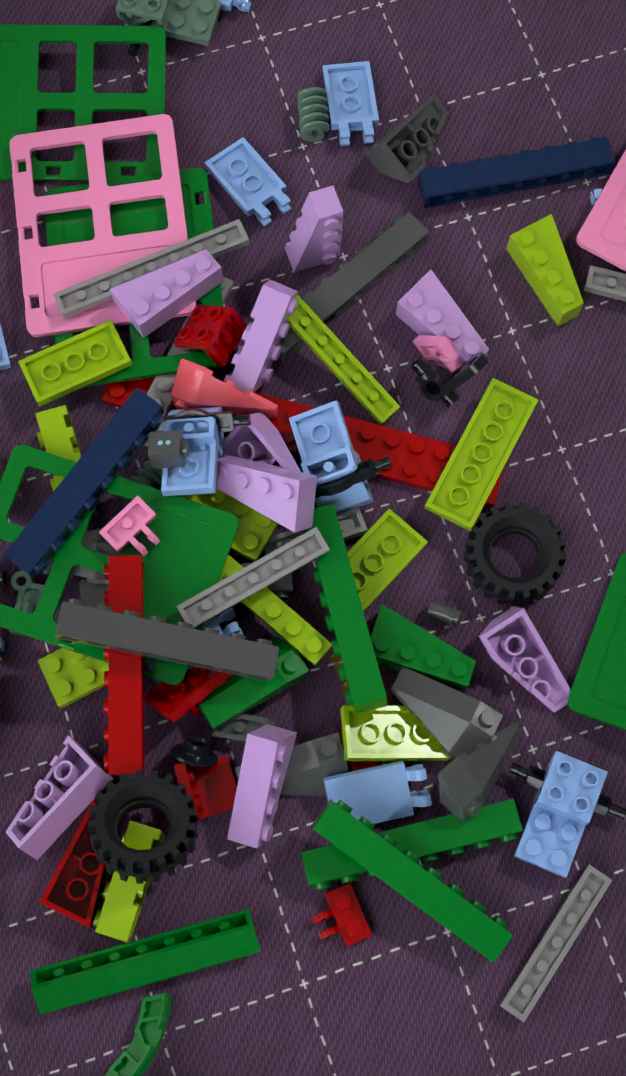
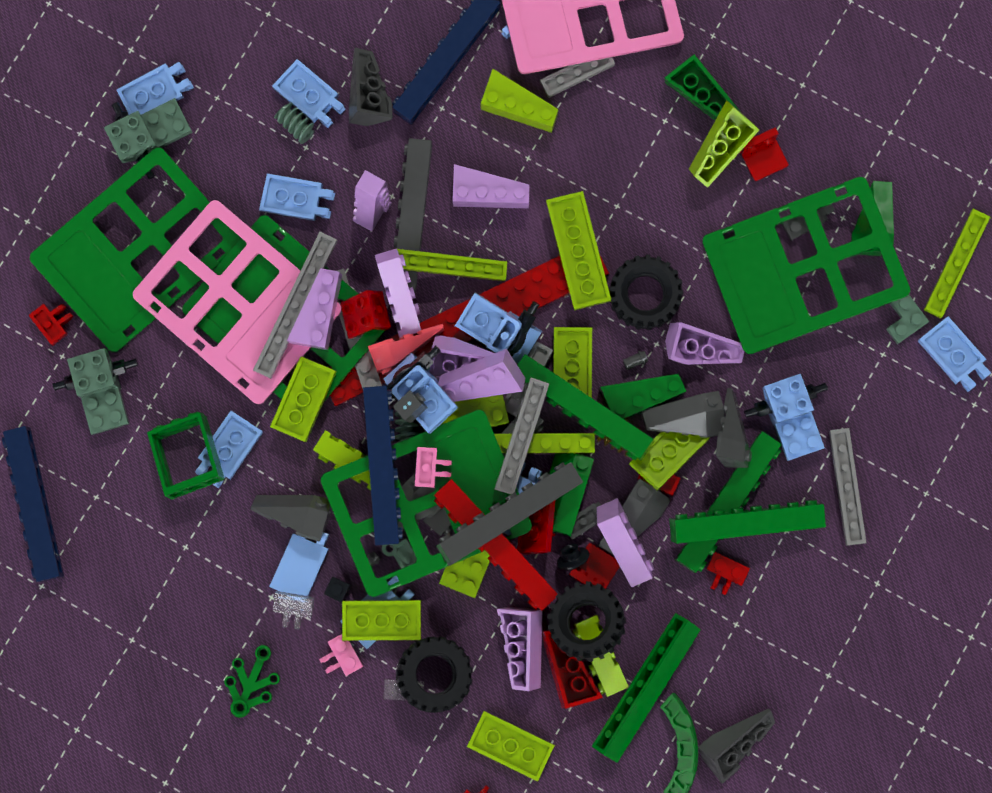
camera: 35 degrees left, 10 degrees up
light blue tile [323,760,432,824] -> none
black piece [410,352,489,407] -> none
bright pink hinge [413,335,463,372] -> none

